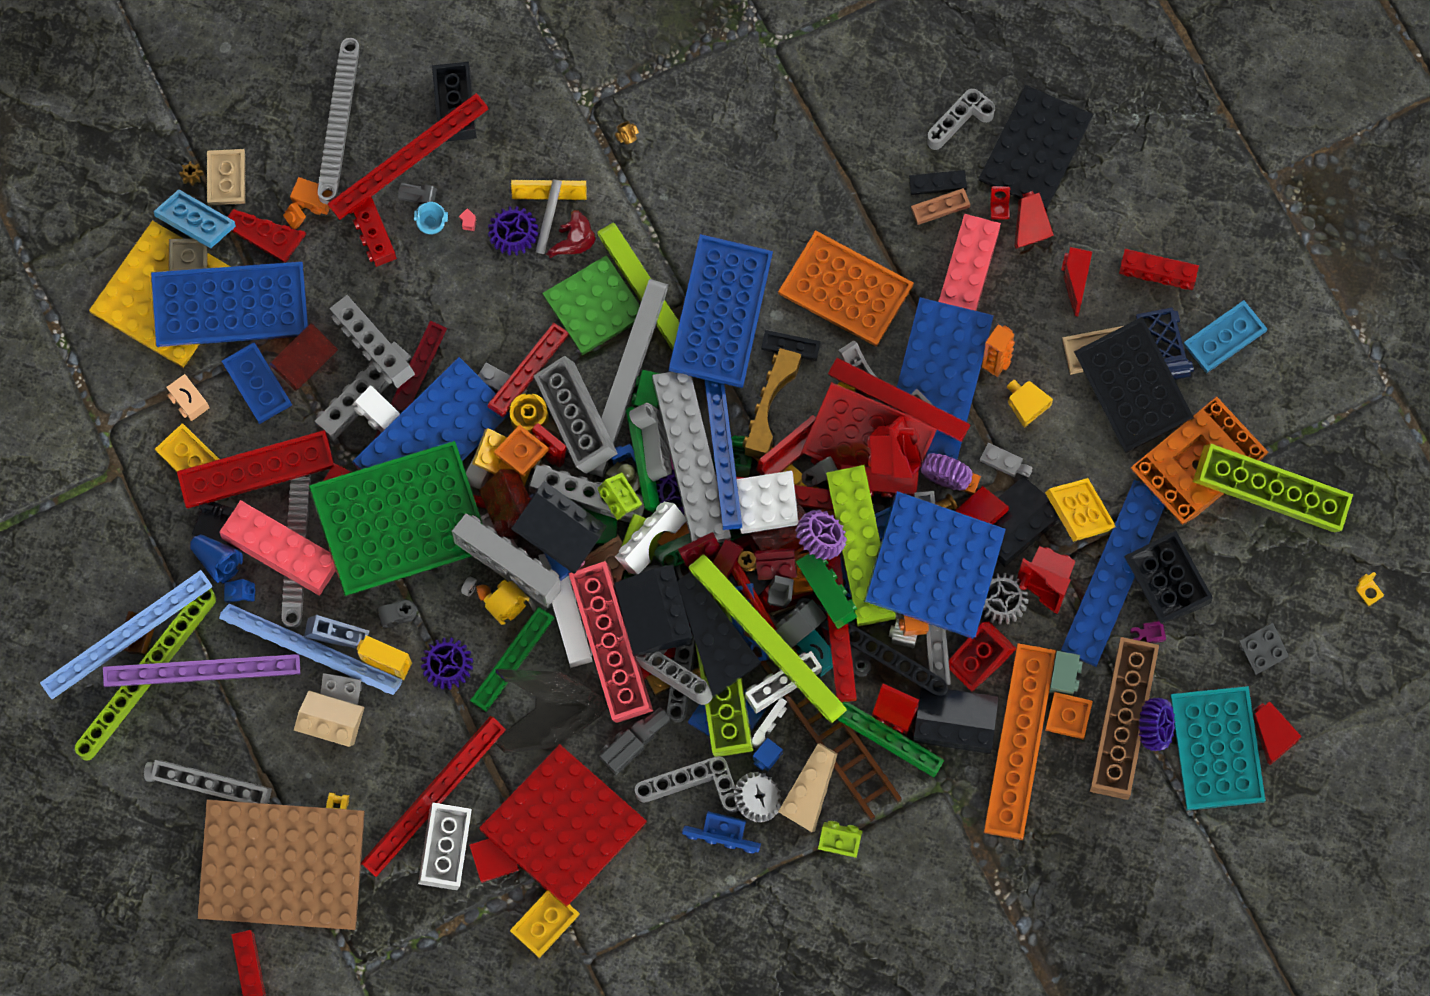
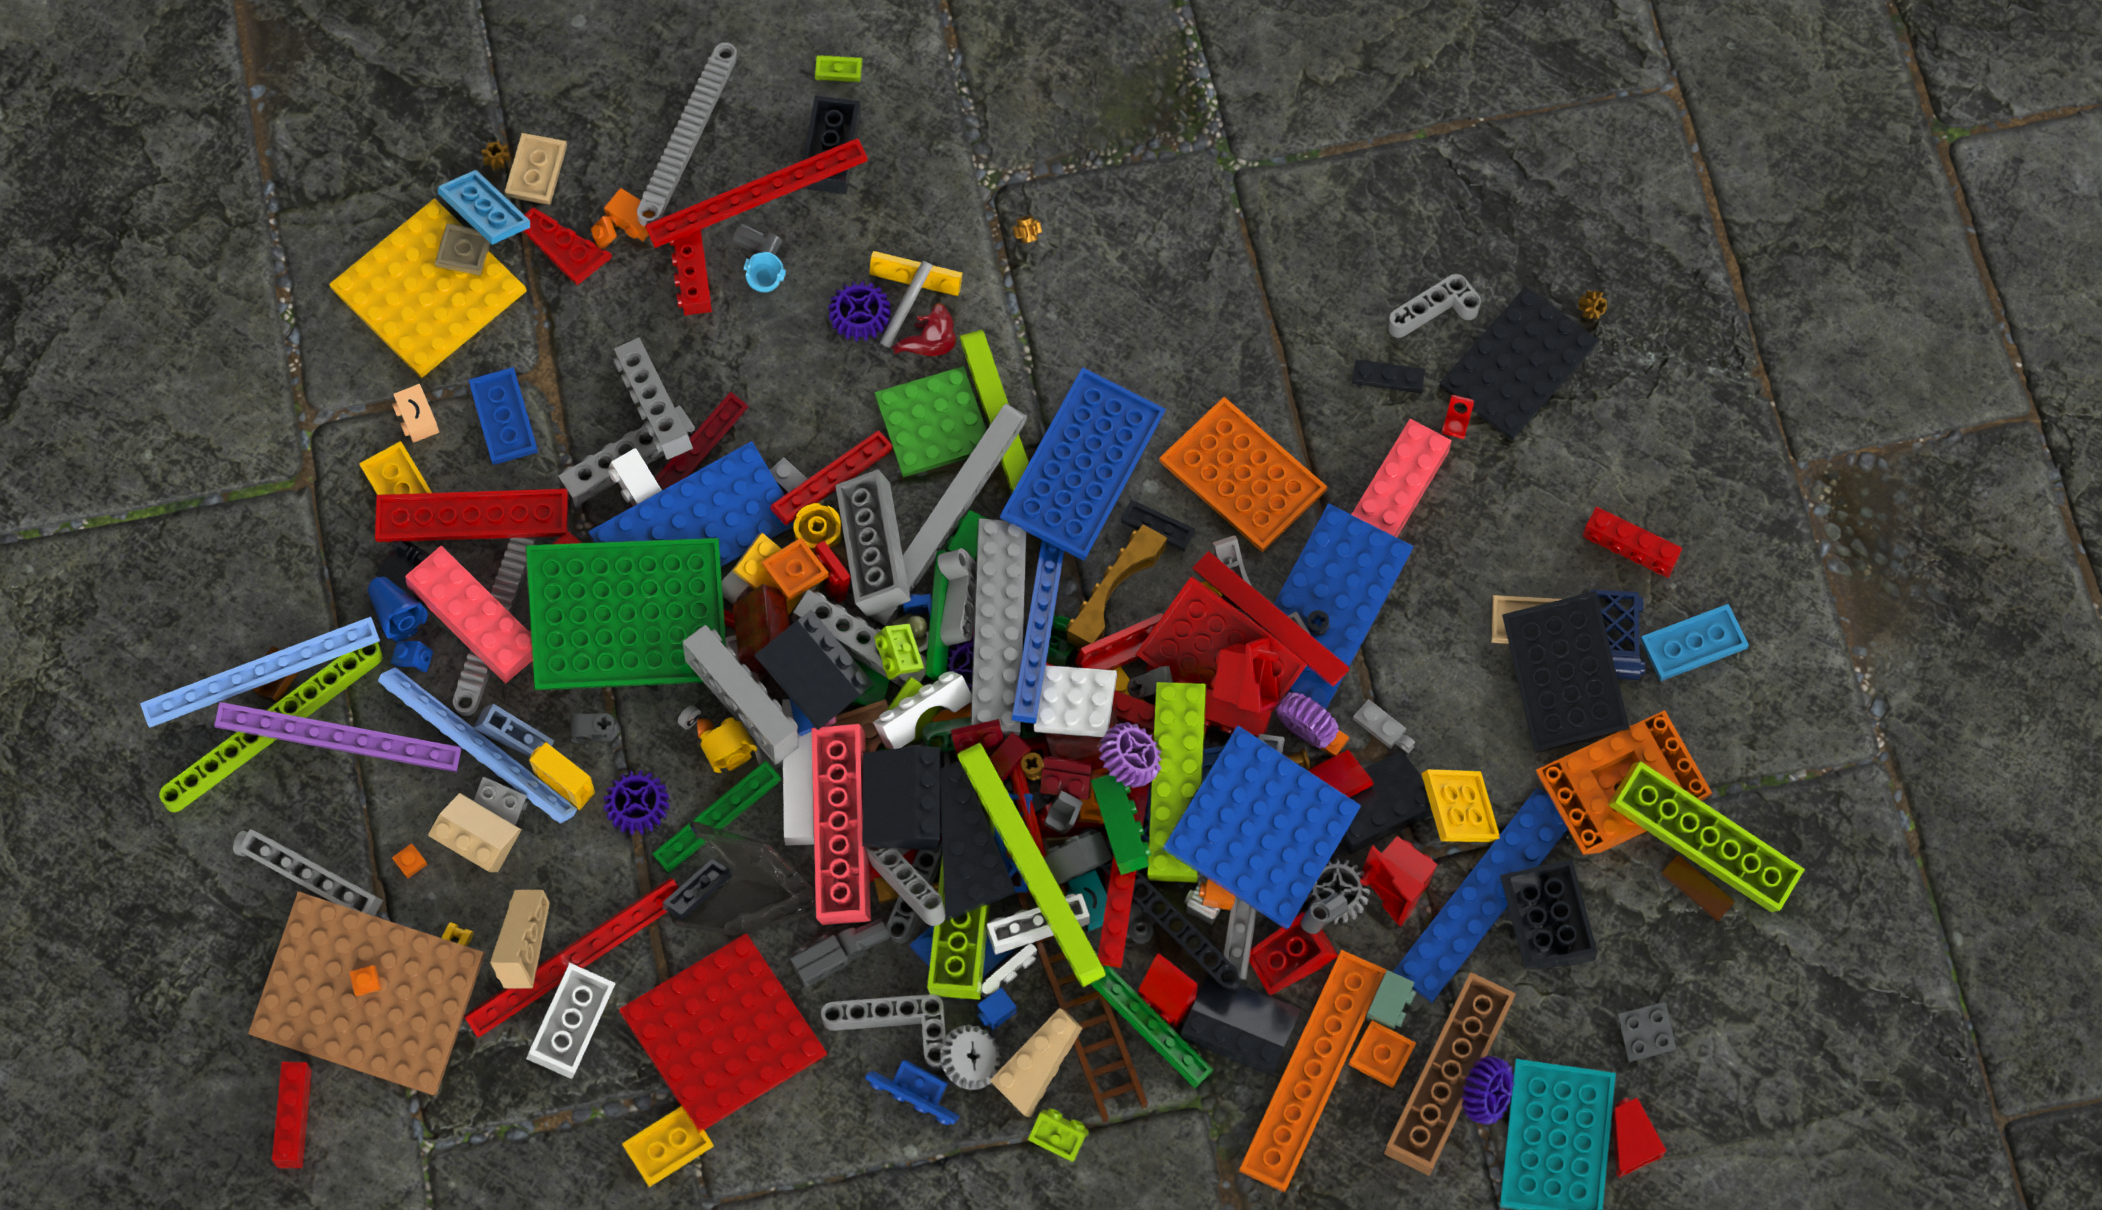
camera: 10 degrees right, 5 degrees down
blue plate [151,262,309,347] -> none
clear red brick [269,323,338,391] -> none
coral piece [459,208,476,231] -> none
red tile [469,839,519,883] -> none
nougat plate [911,188,970,225] -> none
orange brick [982,324,1015,377] -> none
yellow torso [1007,380,1053,428] -> none
red slope [1014,191,1054,249] -> none
red slope [1061,247,1092,317] -> none
magenta plate [1130,621,1166,643] -> none
yellow bracket [1355,572,1384,606] -> none
none -> orange plate [349,965,381,997]
none -> orange plate [392,843,427,879]
none -> tan wedge [490,890,550,988]
none -> black plate [663,859,731,921]
none -> lime plate [815,56,862,82]
none -> dark grey piece [1301,892,1349,934]
none -> black bush [1307,610,1330,636]
none -> pearl gold gear [1578,290,1607,319]
none -> reddish brown tile [1661,855,1735,922]

